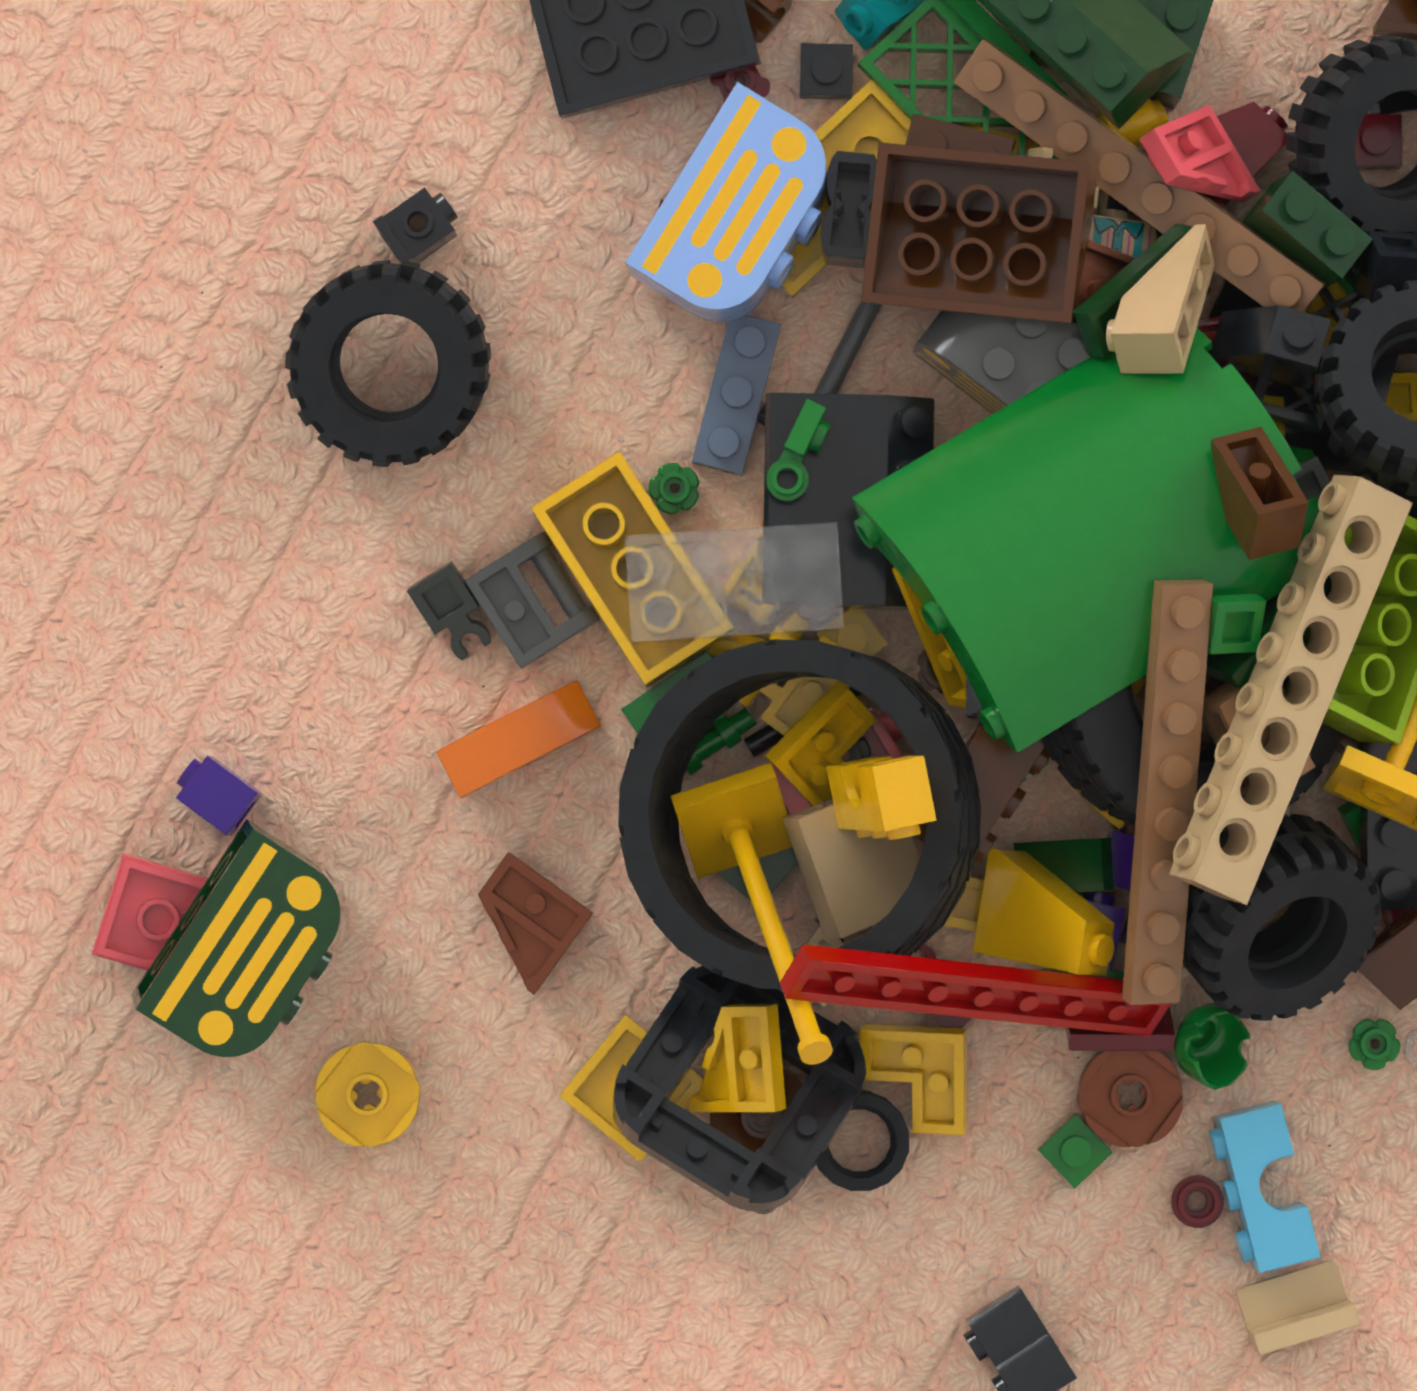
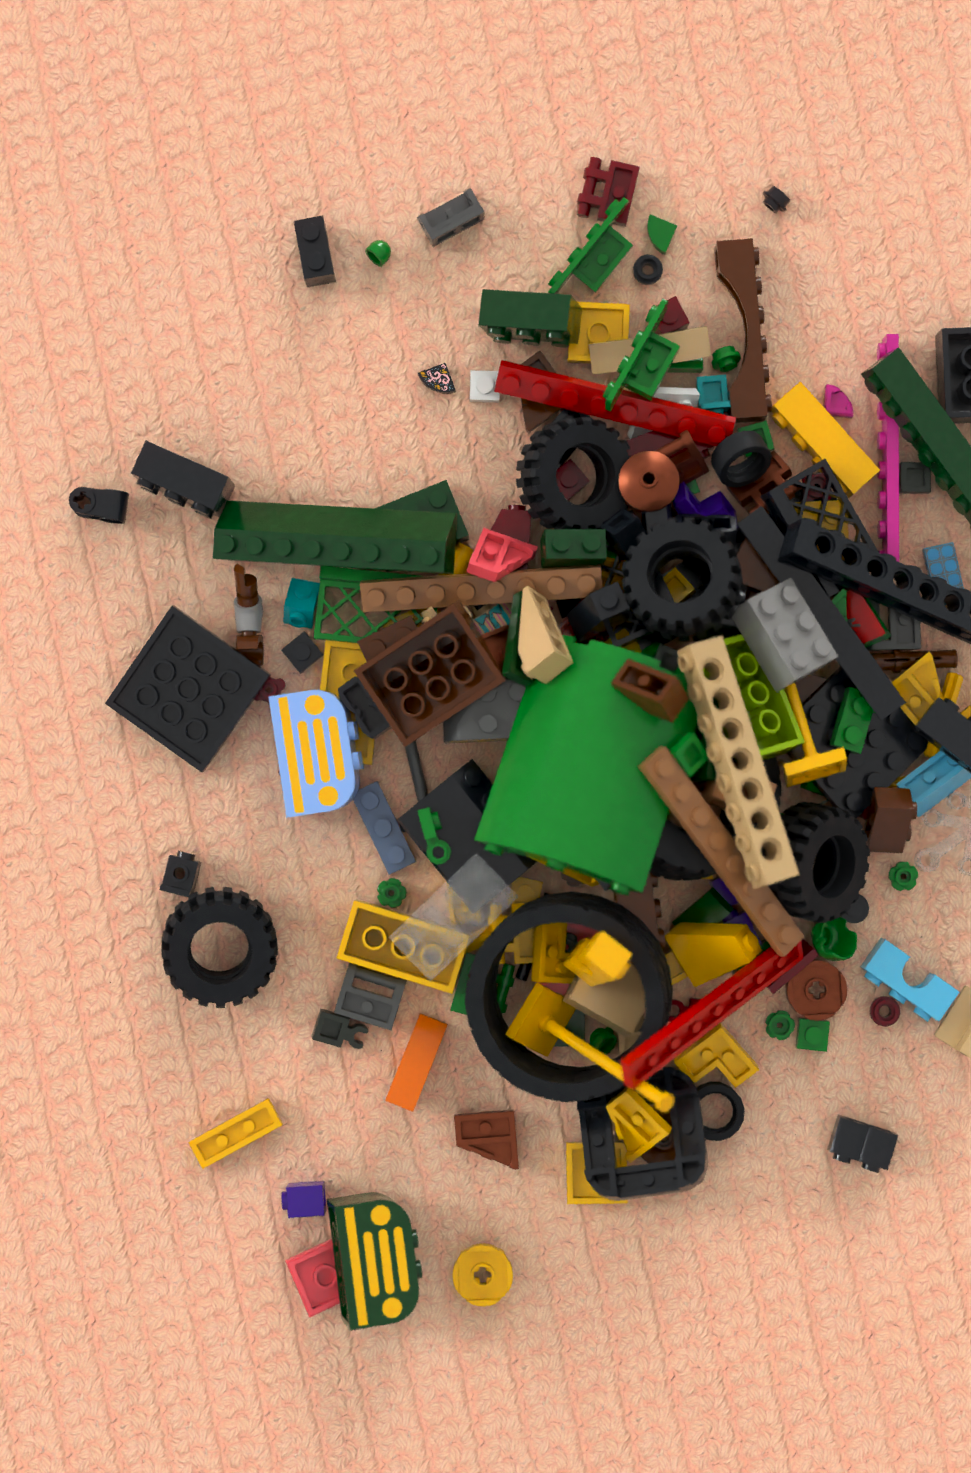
camera: 30 degrees left, 0 degrees up
none -> yellow plate [188,1098,283,1169]
none -> green plate [589,1027,617,1055]
none -> green plate [765,1010,795,1040]
none -> black plate [840,894,869,923]

